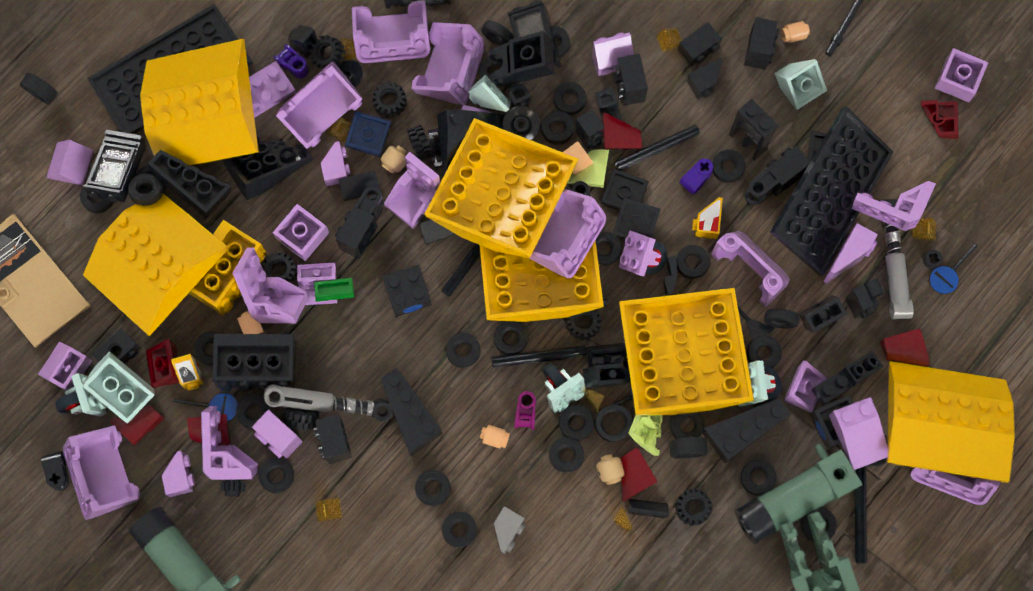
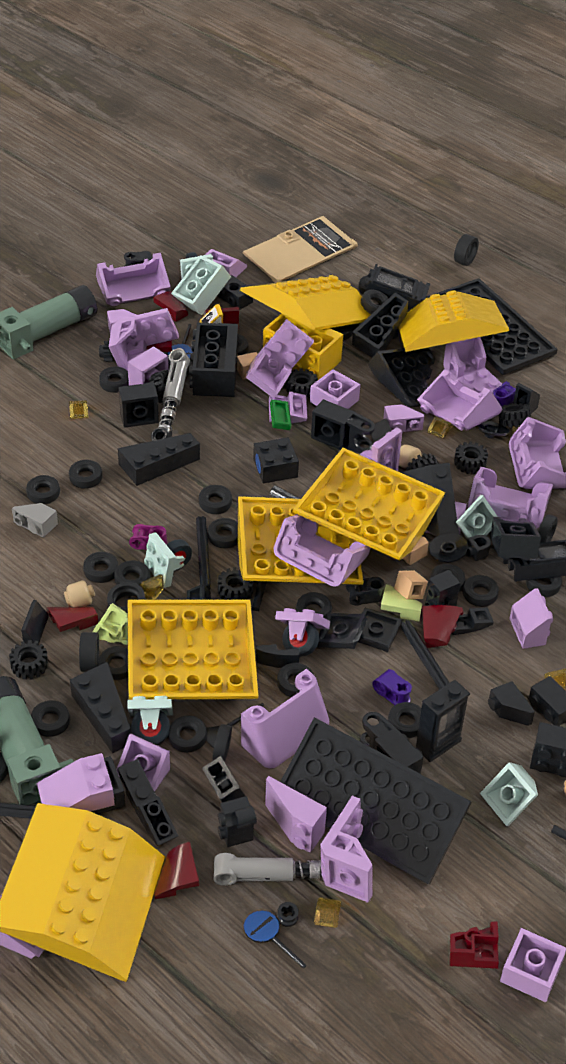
camera: 90 degrees right, 30 degrees down
lavender slope [47,140,94,186] -> none
dark blue plate [345,111,391,157] -> none
light nougat brick [480,424,510,449] -> none
black hinge [583,355,631,389] -> none
black brick [613,54,648,106] -> none
clear yellow slope [613,506,632,532] -> none
slope [692,197,723,239] -> none

